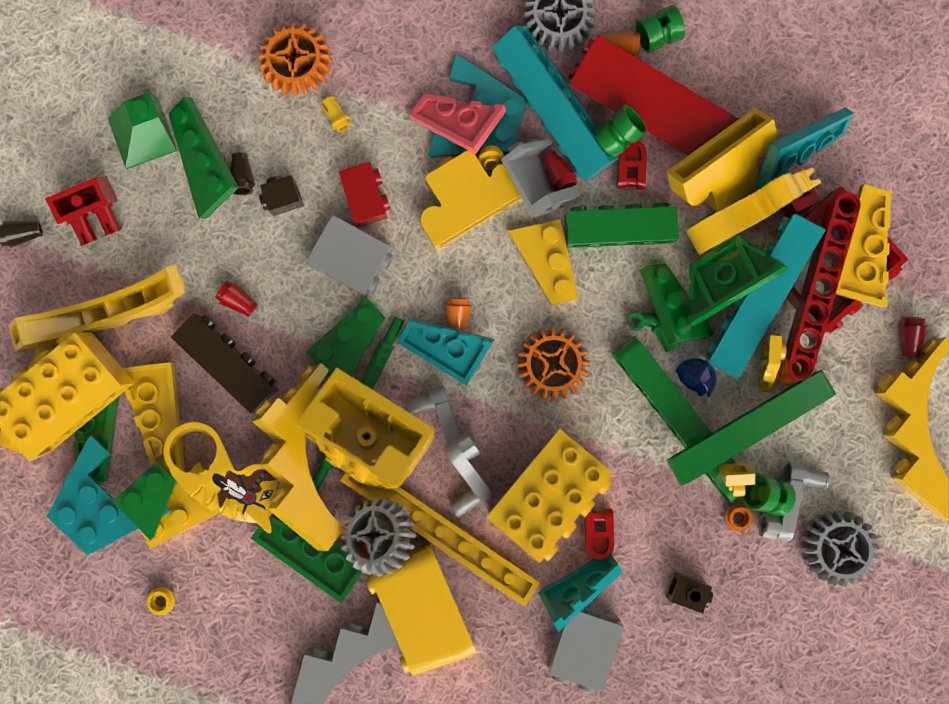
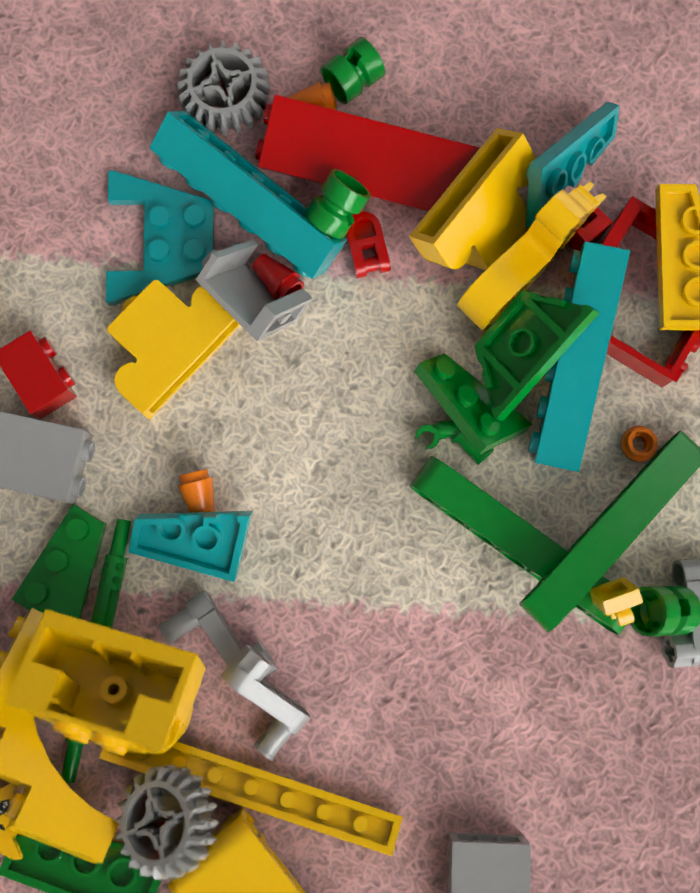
camera: 20 degrees left, 5 degrees down
coral wing [409,94,506,154] -> none
yellow plate [478,145,504,171] -> none
yellow brick [486,429,614,563] -> none
yellow wing [507,219,578,305] -> none
orange gear [516,327,591,401] -> none
teal wing [538,554,623,631] -> none
green brick [565,203,679,248] -> none
red plate [584,508,614,560] -> none
dark brown brick [666,571,713,614] -> none
clear blue hair [676,358,717,397] -> none
orange plate [724,503,753,531] -> none
yellow wing [758,335,786,393] -> none
red beam [780,192,861,381] -> none

